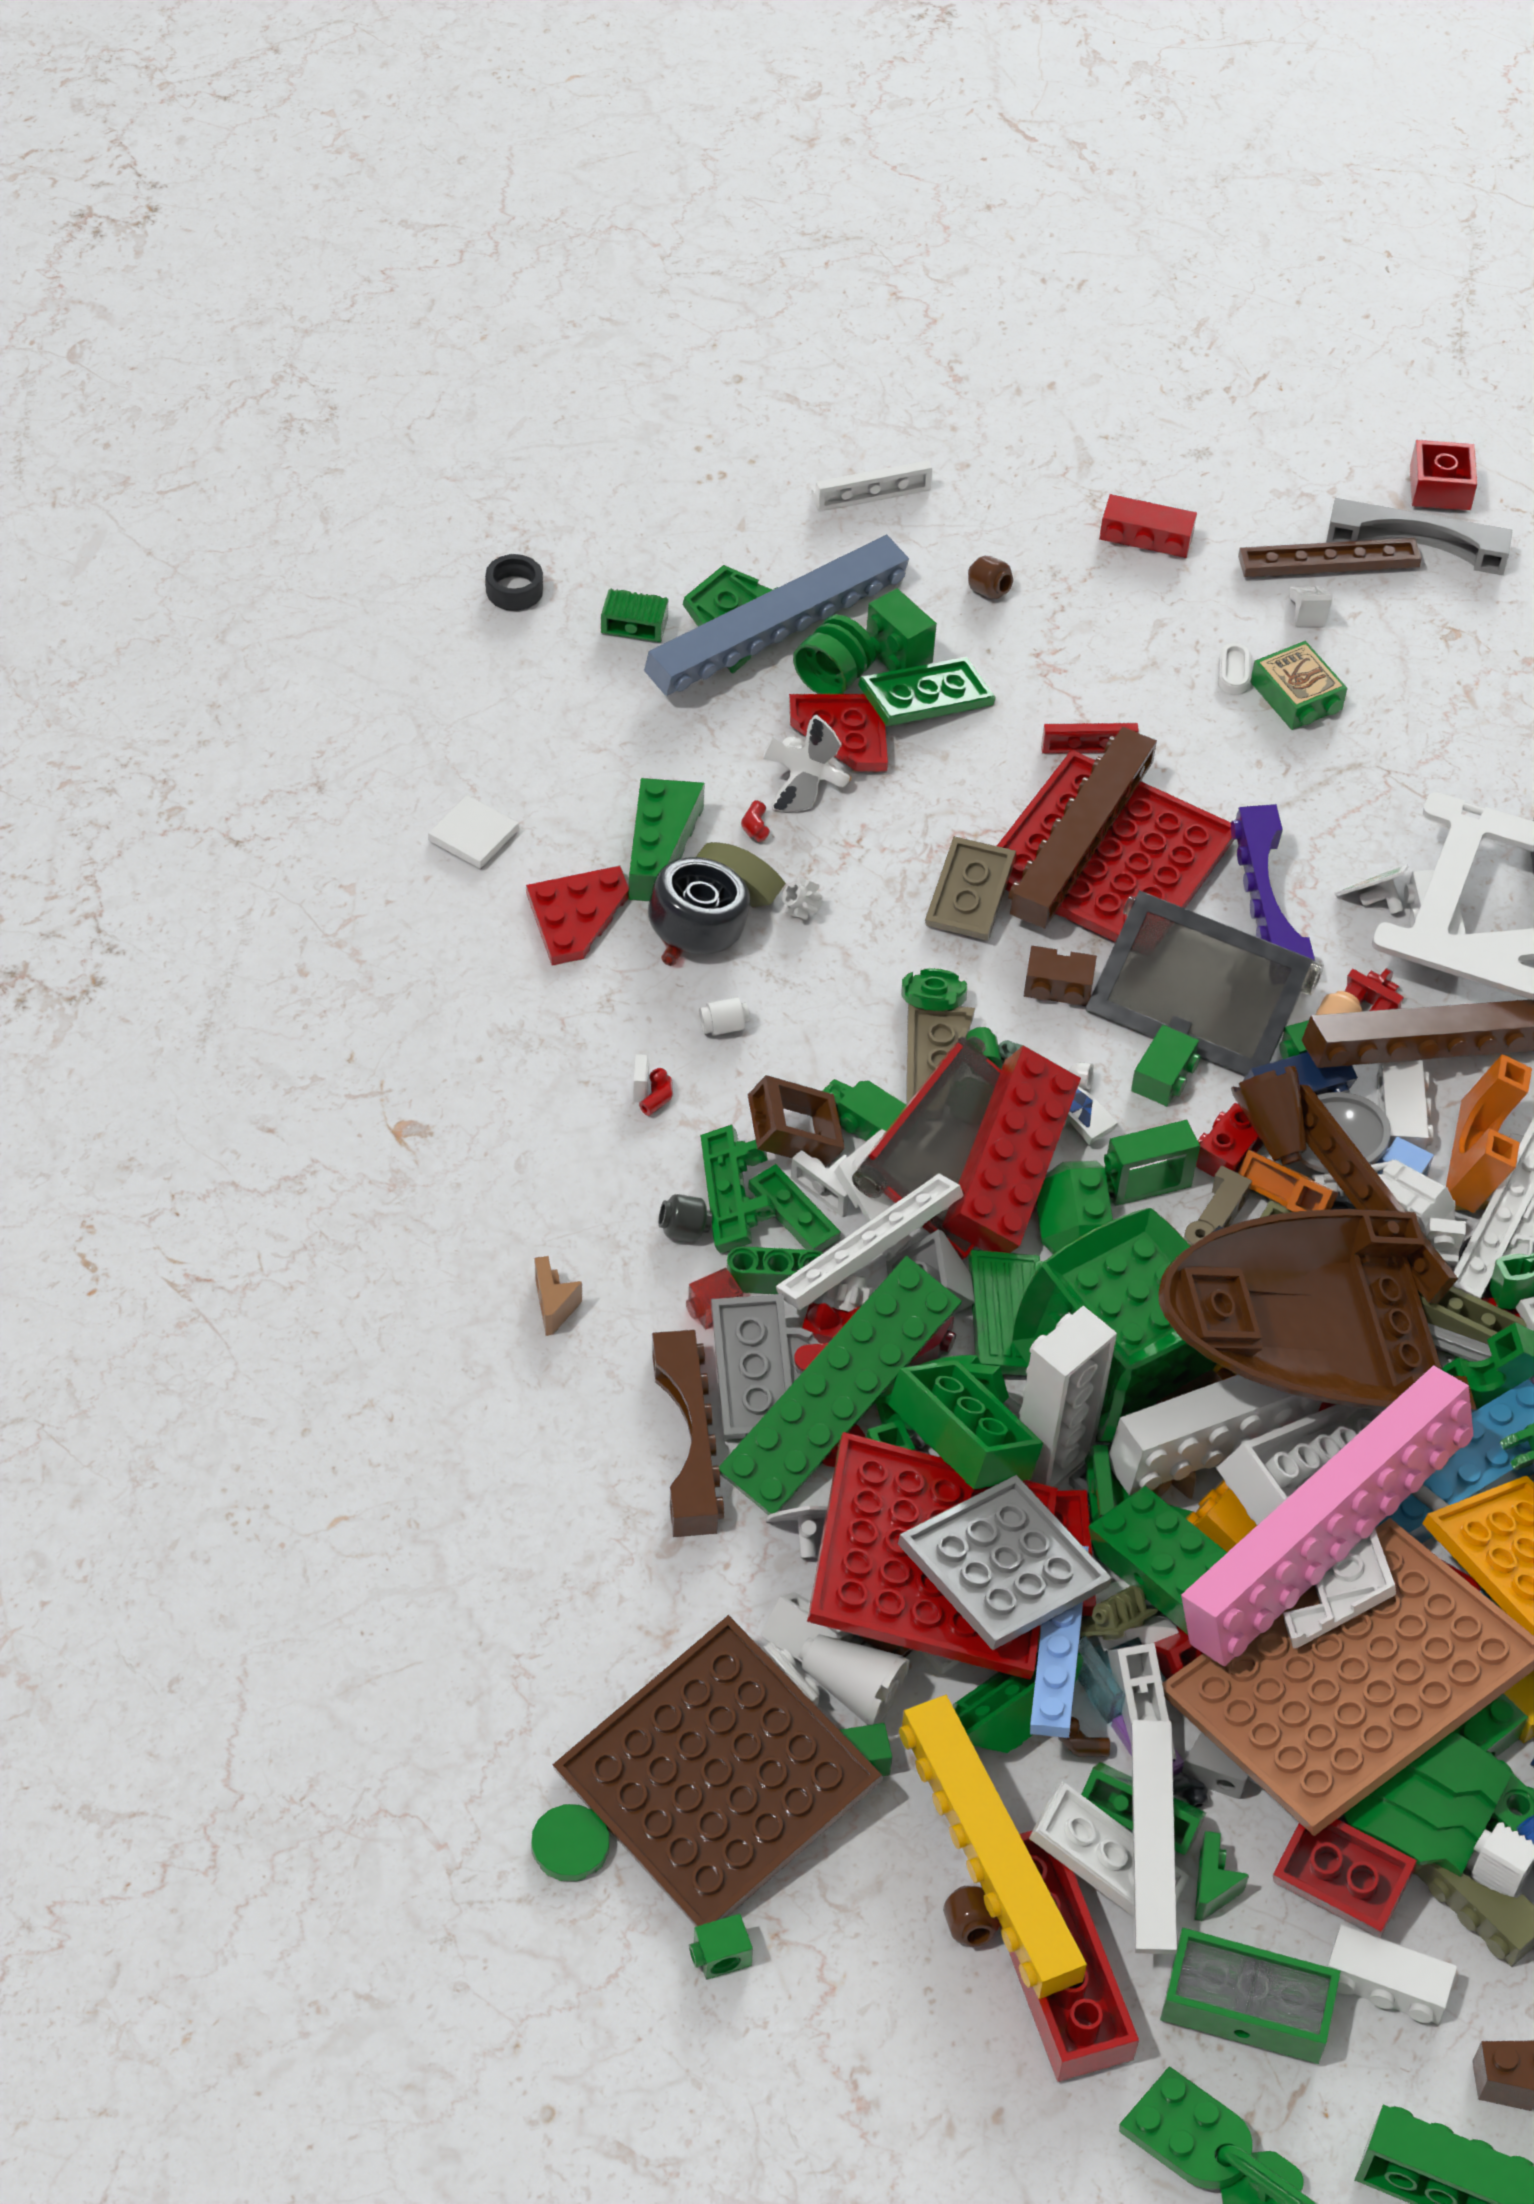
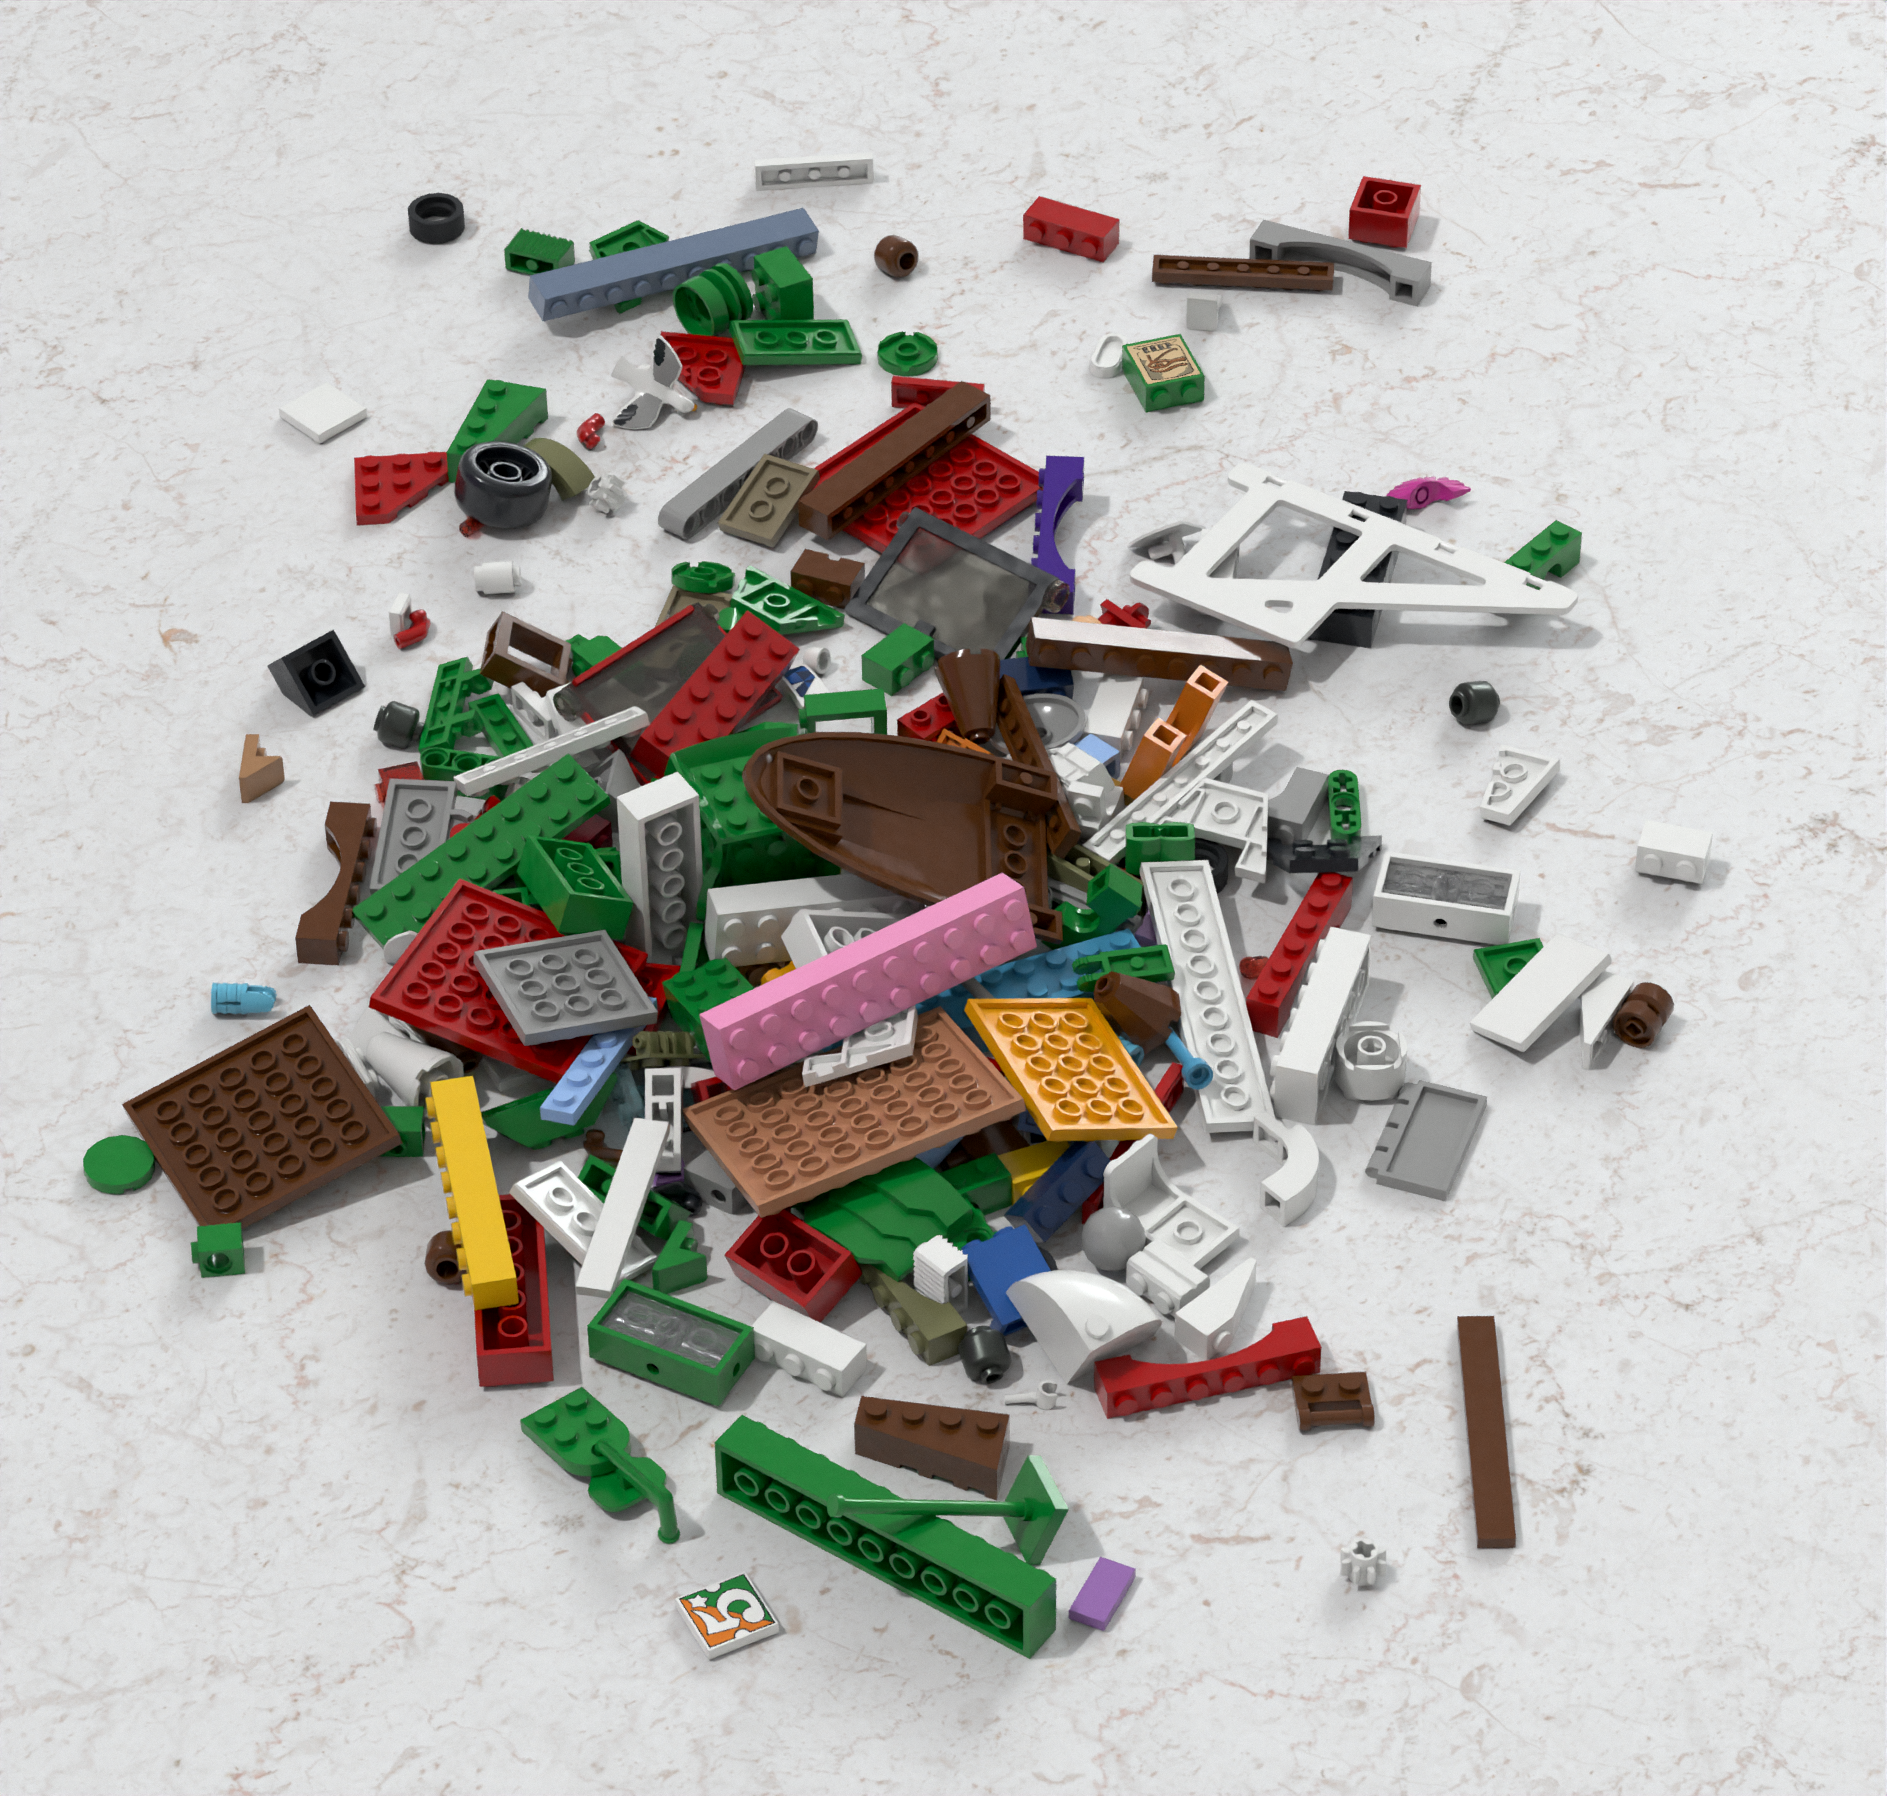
camera: 15 degrees right, 10 degrees down
none -> medium azure hinge [211,982,277,1014]
none -> black slope [267,629,365,716]
none -> light grey beam [658,408,818,539]
none -> green wing [730,565,845,635]
none -> green tile [877,332,938,377]

